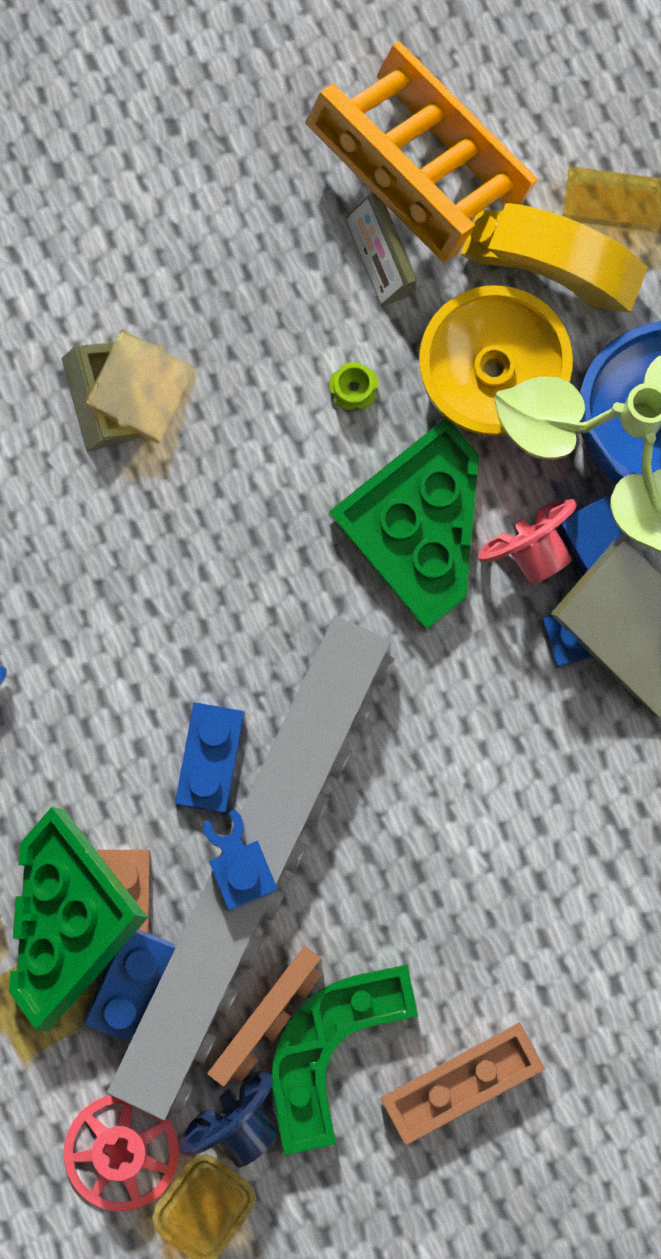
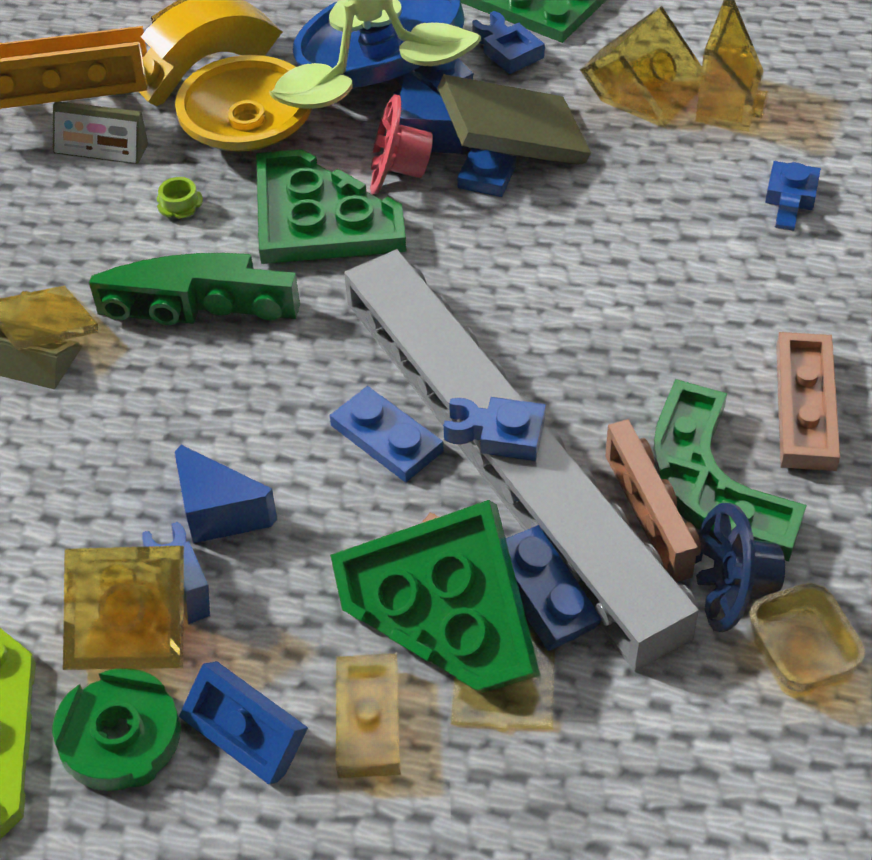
camera: 55 degrees left, 30 degrees down
coral wheel [64,1095,179,1211] -> none
none -> green slope [89,252,300,325]
none -> blue slope [174,445,277,544]

